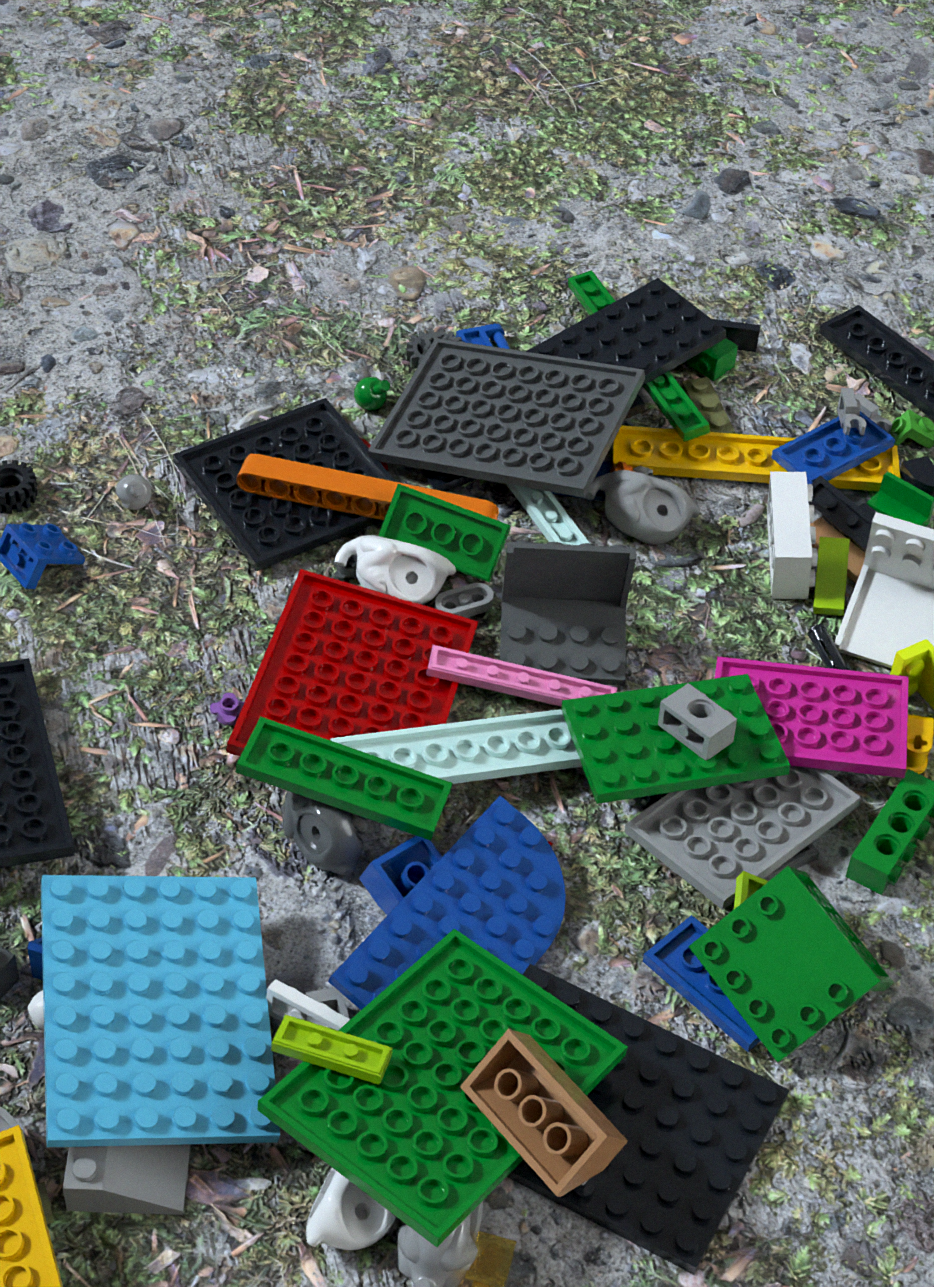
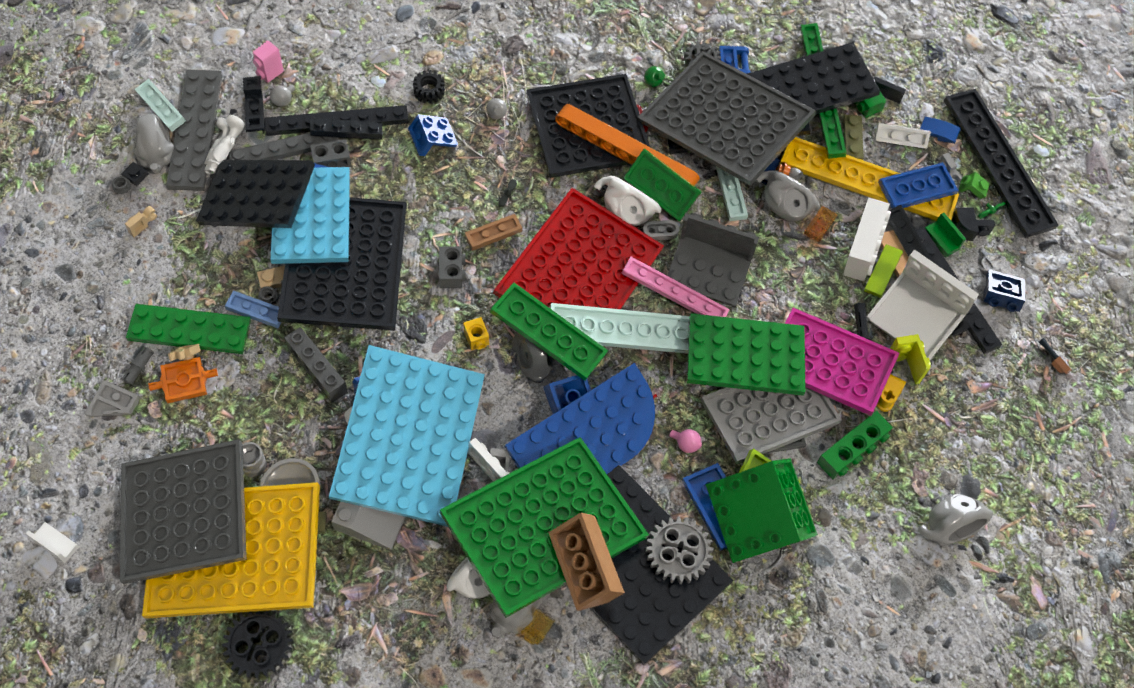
camera: 15 degrees right, 15 degrees up
medium lavender plate [210,693,244,725] -> none
lime tile [271,1014,393,1085] -> none
light grey brick [658,683,737,761] -> none
light grey plate [837,388,866,435] -> none
none -> dark grey brick [439,246,466,288]
none -> yellow brick [463,317,489,351]
none -> medium nougat plate [465,214,523,251]
none -> pearl dark grey piece [499,179,517,207]
none -> light grey gear [645,516,714,584]
none -> bright pink piece [670,429,702,453]
none -> clear orange plate [804,206,838,242]
none -> white plate [874,123,931,149]
none -> blue slope [920,117,960,144]

